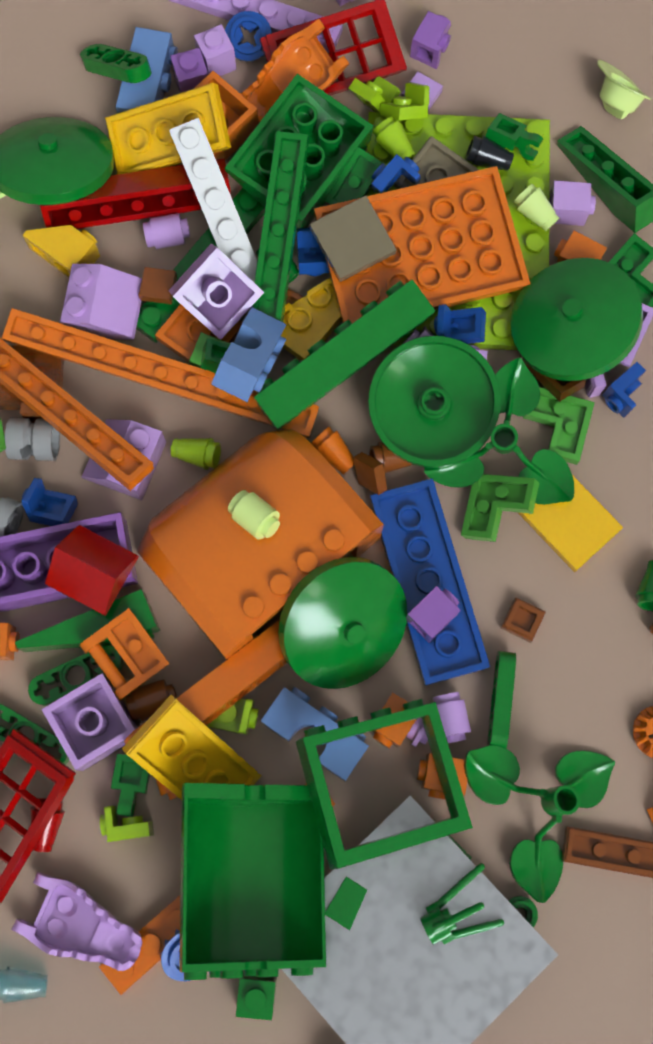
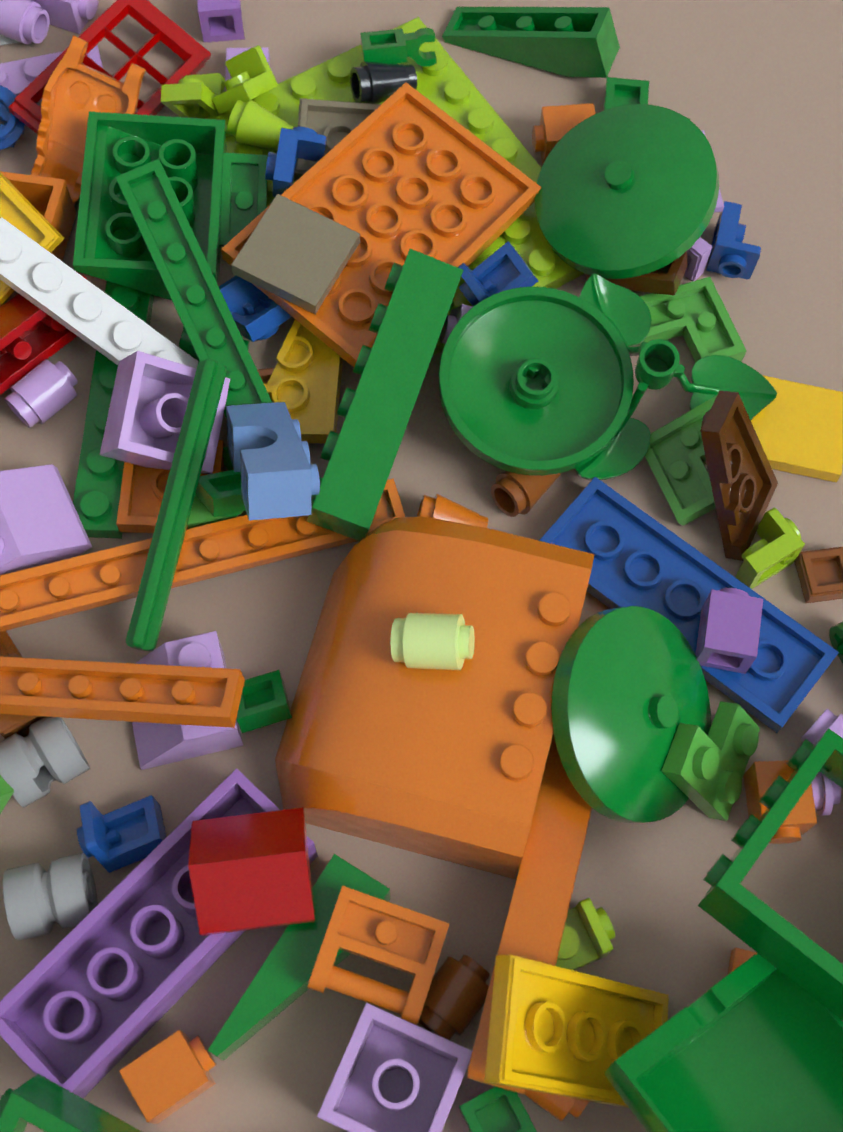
camera: 35 degrees left, 10 degrees down
green beam [28,645,123,706] -> none
dark orange tile [139,267,177,305] -> none
lime cone [171,438,221,470] -> none
medium blue arch [261,687,369,781] -> none
dark orange tile [353,452,387,495] -> none
yellowish green cone [514,184,560,231] -> none
lavender brick [550,180,596,226] -> none
none -> green axle [126,359,227,651]
none -> green plate [236,670,292,733]
none -> bright green plate [662,701,760,821]
none -> reddish brown wing [700,390,778,561]
none -> lime bracket [735,507,805,589]

